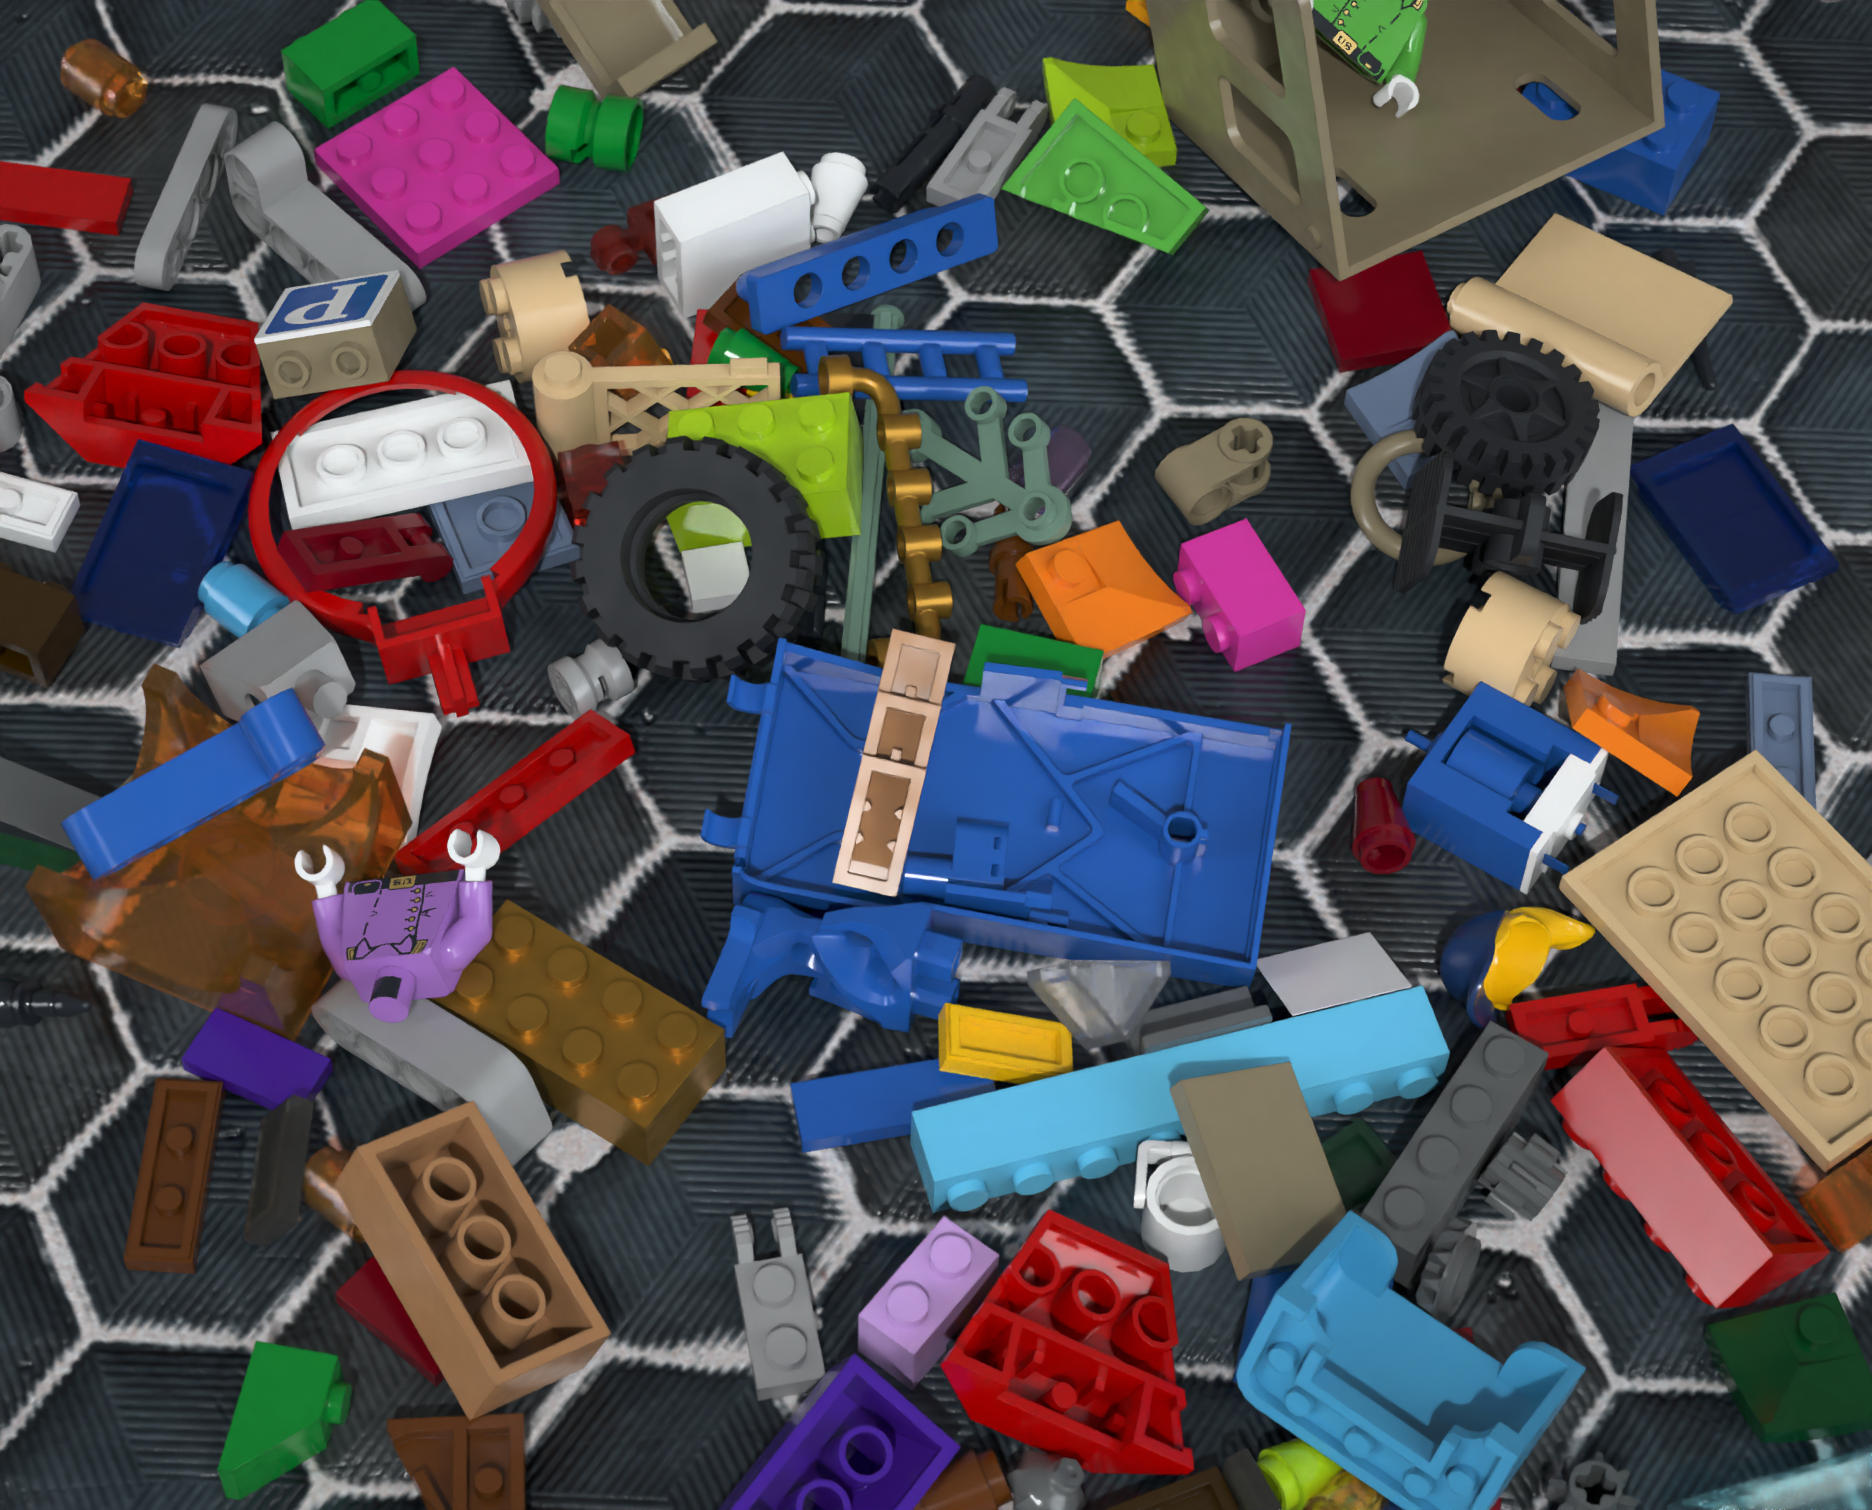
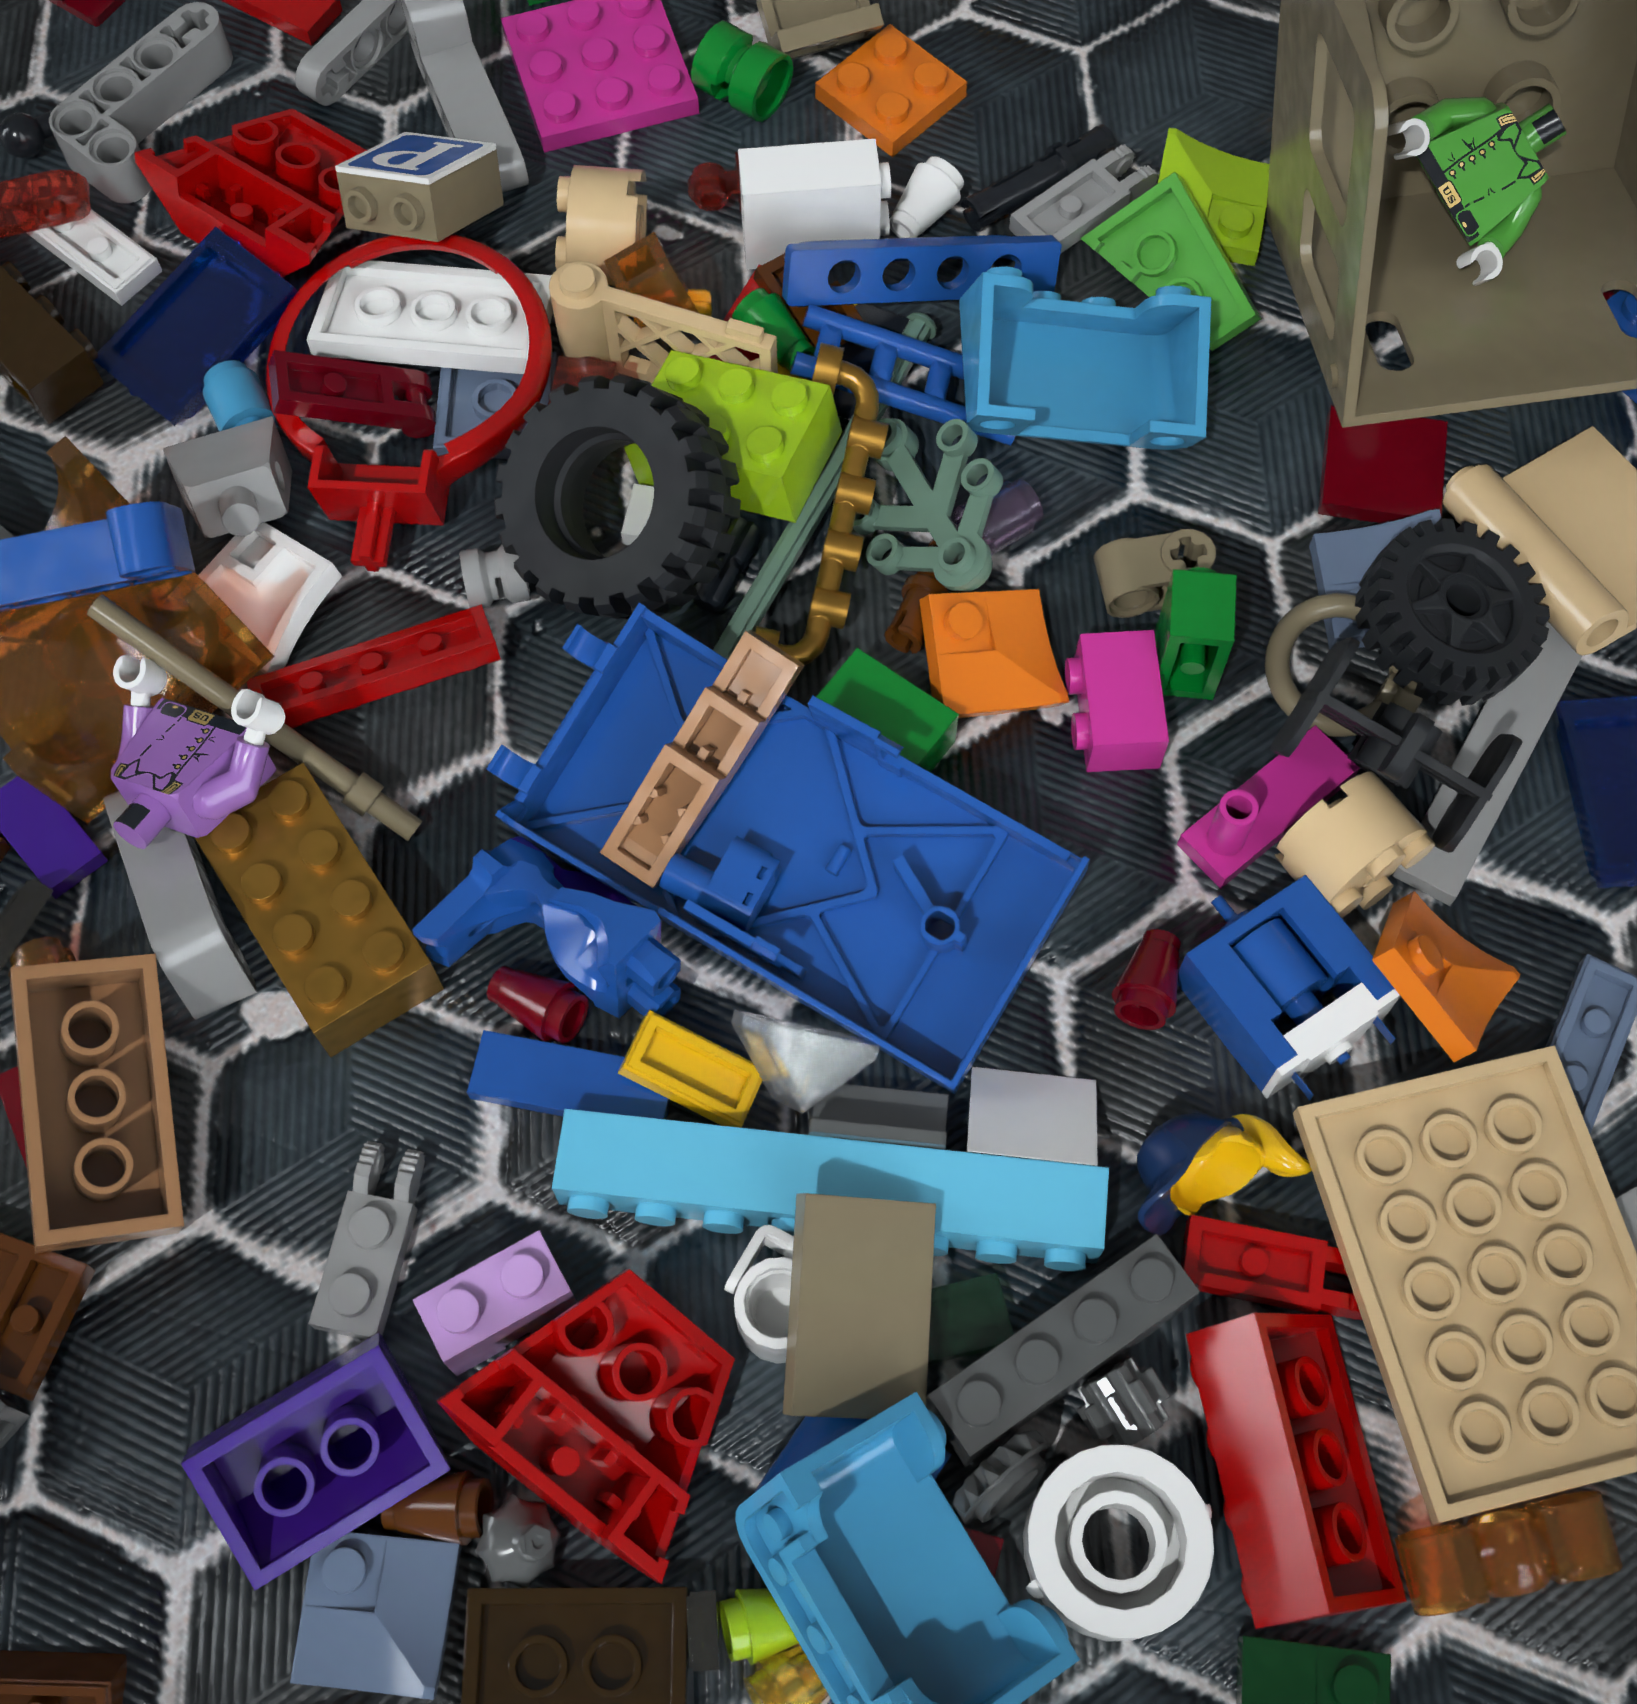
camera: 25 degrees right, 10 degrees up
none -> dark tan bar [87,594,422,841]
none -> dark red cone [487,965,589,1043]
none -> orange plate [815,24,967,157]
none -> dark azure windscreen [959,267,1211,450]
none -> white piece [1023,1445,1214,1641]
none -> green brick [1155,567,1237,700]
none -> dark pink piece [1177,725,1359,889]

